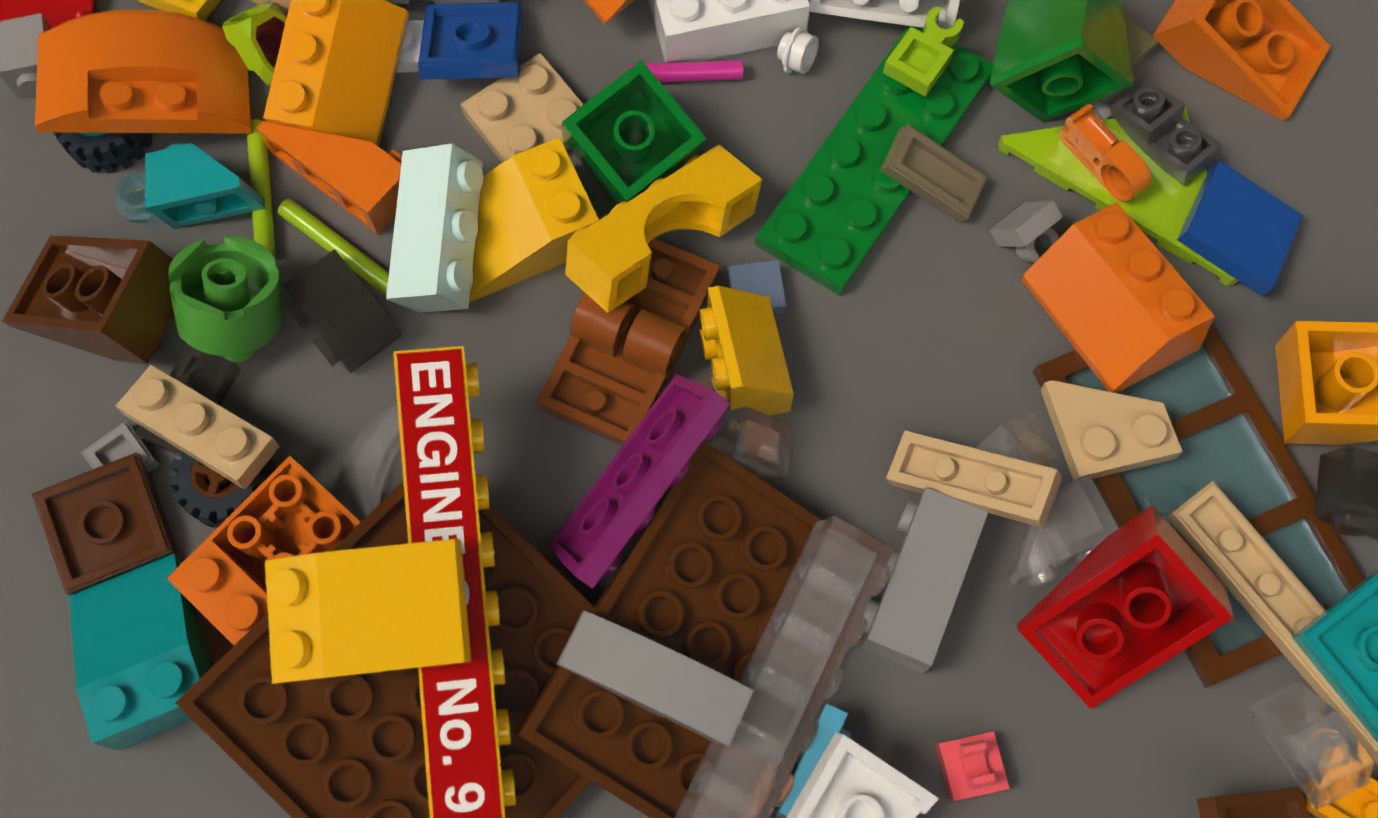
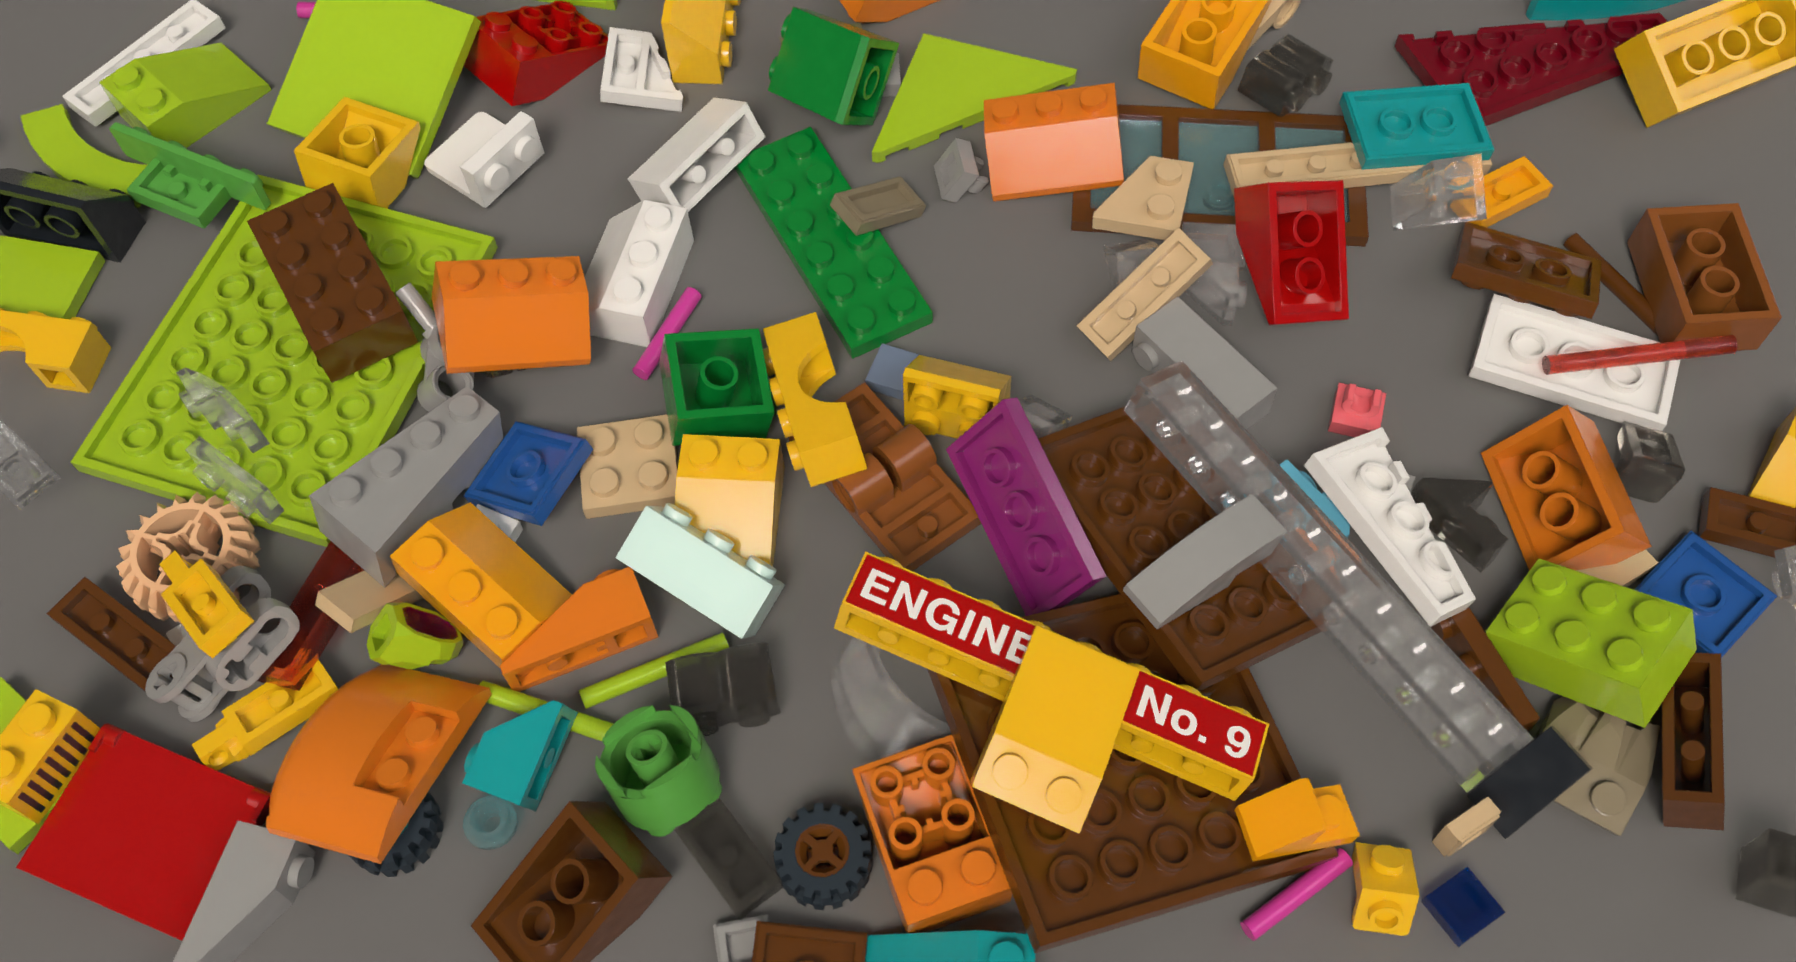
camera: 60 degrees left, 10 degrees down
tan plate [115,365,280,490] -> none
white plate [777,27,819,74] -> none
lime plate [883,6,964,97] -> none
orange piece [1059,104,1152,202] -> none
flat silver slope [1110,78,1222,186] -> none
blue tile [1177,160,1303,296] -> none

